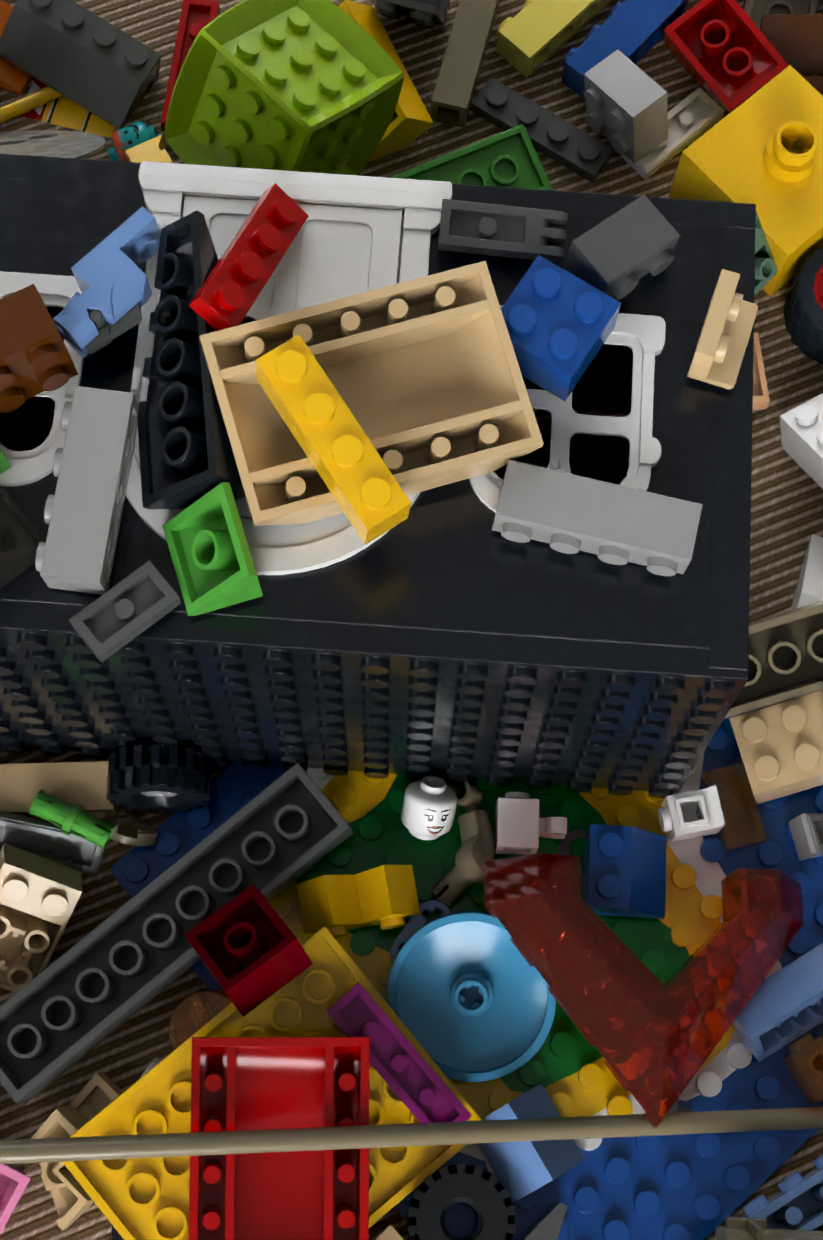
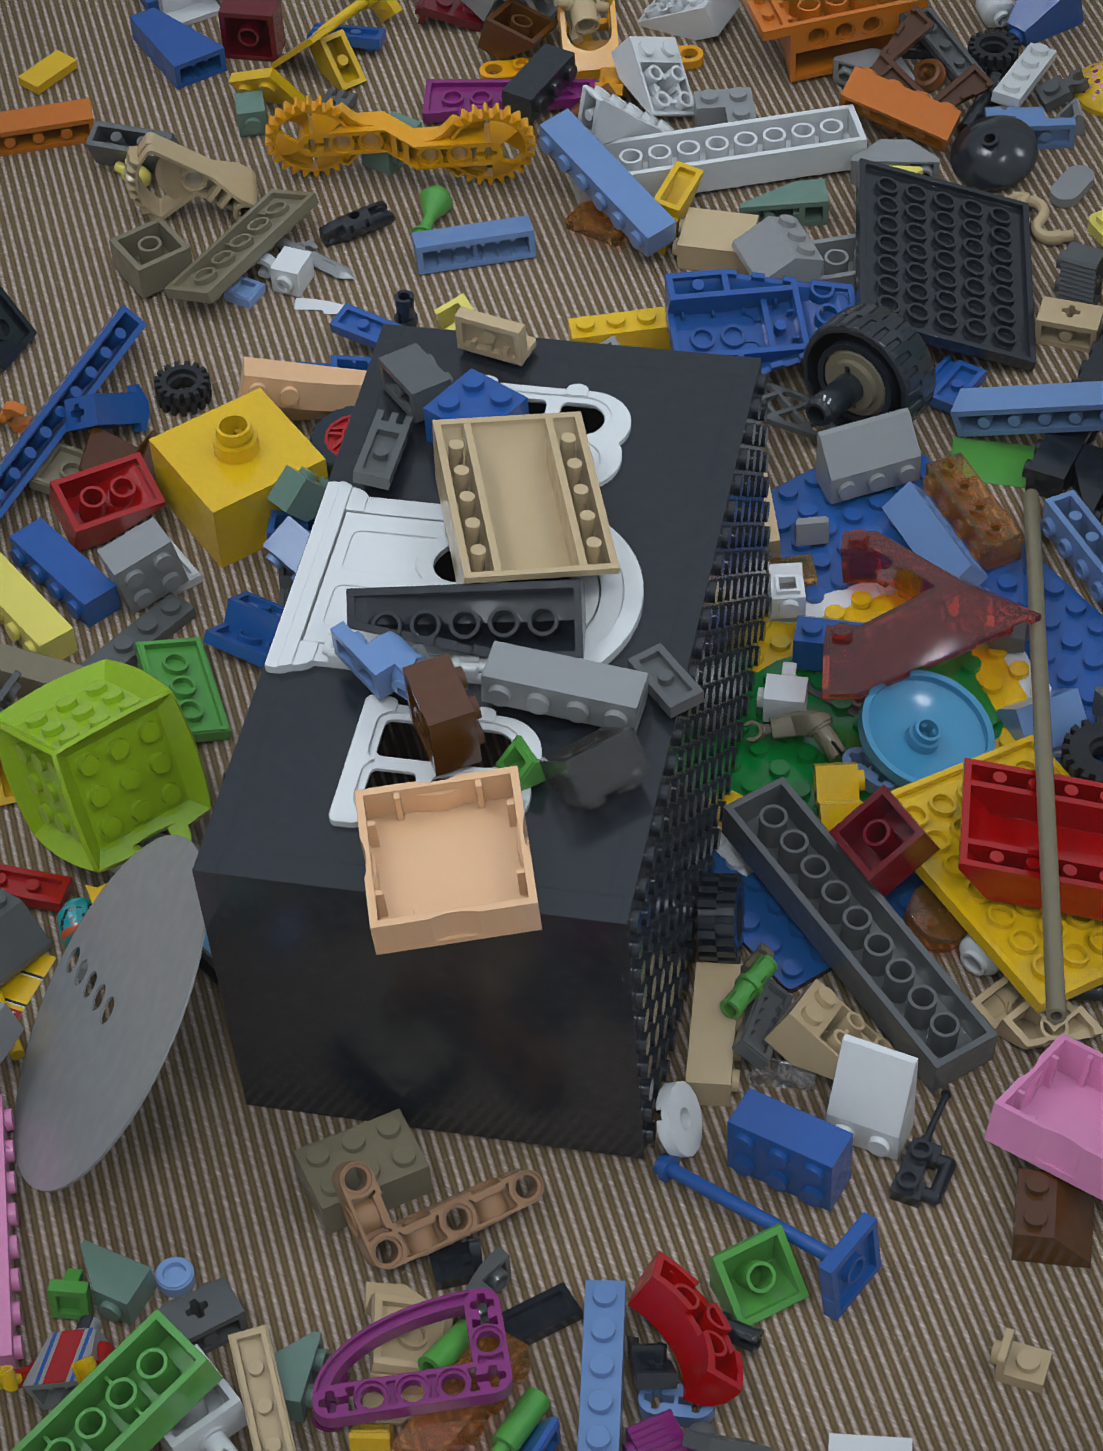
camera: 75 degrees left, 25 degrees down
bright green slope [162,482,263,616] -> none
red plate [189,183,309,331] -> none
yellow brick [255,334,411,544] -> none
magenta plate [325,982,472,1123] -> none
white head [401,776,457,840] -> none
light grey brick [492,459,703,576] -> none

